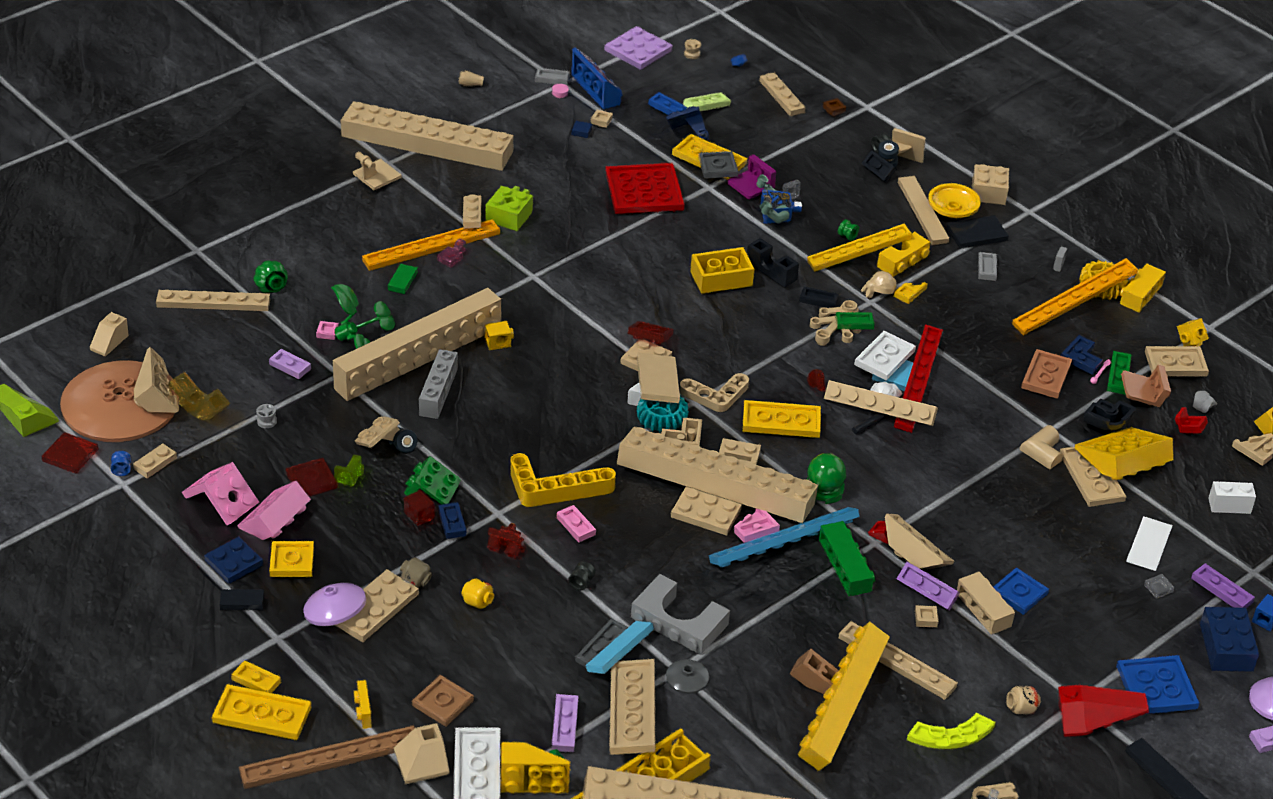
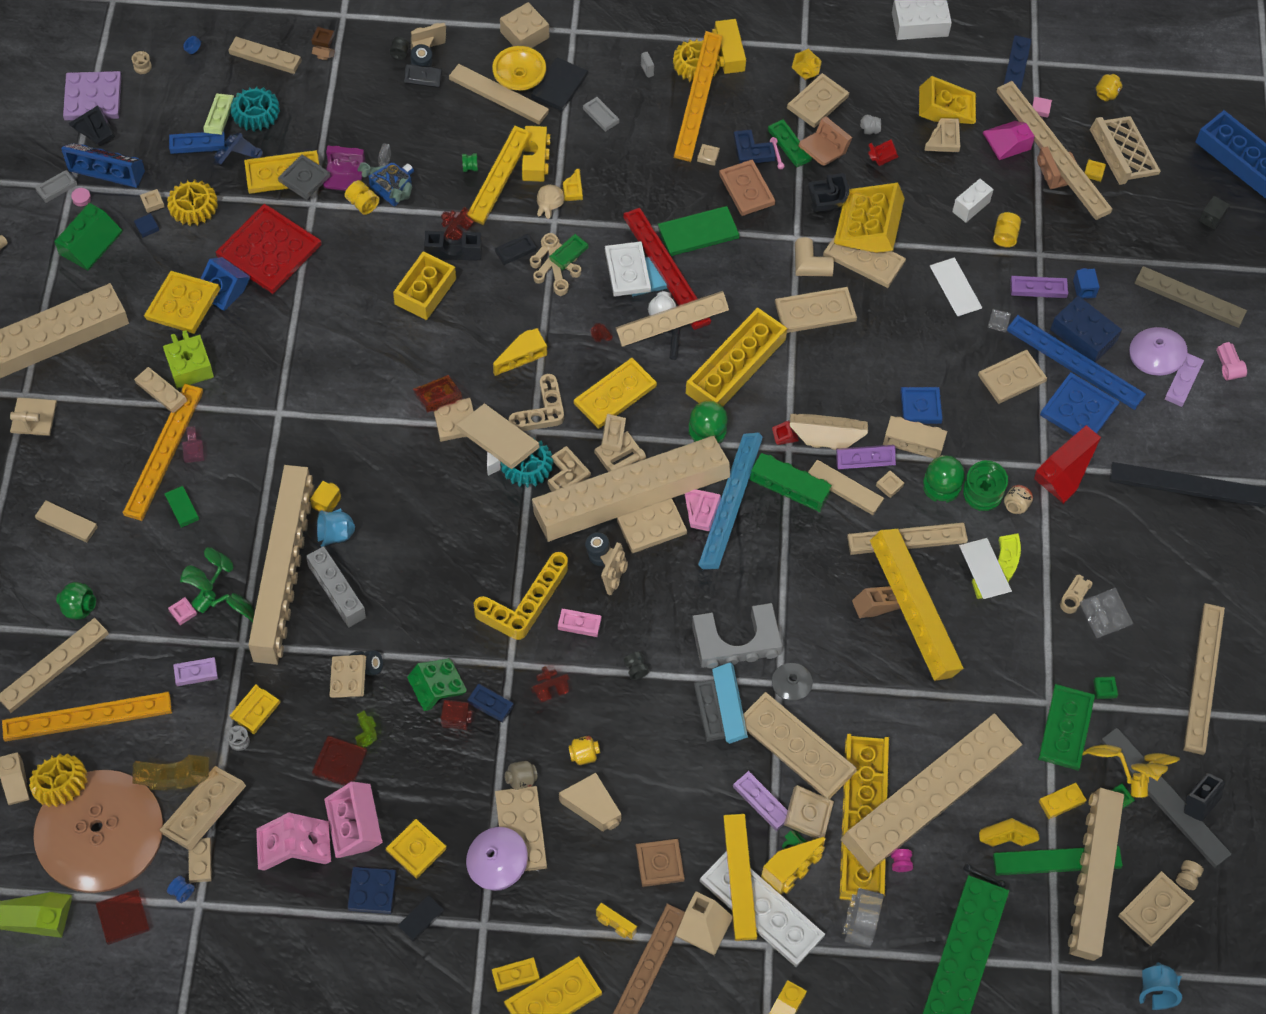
camera: 45 degrees left, 20 degrees up
tan wedge [134,347,179,413] -> none
none -> light orange tile [2,692,172,742]
none -> yellow gear [29,753,88,807]
none -> tan tile [35,500,98,543]
none -> green slope [54,203,123,271]
none -> black wing [69,105,115,146]
none -> yellow plate [144,271,221,334]
none -> tan plate [160,766,246,851]
none -> yellow gear [167,179,218,226]
none -> blue slope [201,257,250,311]
none -> yellow plate [230,684,280,734]
none -> teal gear [231,86,280,132]
none -> medium nougat plate [312,45,335,60]
none -> dark azure helmet [317,508,355,547]
none -> yellow wheel [345,180,379,215]
none -> clear red hips [441,207,474,240]
none -> yellow slope [493,328,547,376]
none -> tan slope [559,773,621,831]
none -> tan plate [585,533,628,595]
none -> tan plate [601,414,626,452]
none -> green tile [658,206,739,256]
none -> yellow brick [685,307,787,407]
none -> tan tile [697,144,720,166]
none -> yellow tile [723,814,757,941]
none -> tan tile [775,287,857,333]
none -> tan tile [784,785,834,839]
none -> tan tile [808,460,884,515]
none -> green tile [923,455,965,503]
none -> white sticker [959,538,1012,599]
none -> green wheel [963,460,1008,511]
none -> tan tile [978,350,1047,404]
none -> yellow wheel [993,212,1021,247]
none -> blue tile [1007,315,1146,410]

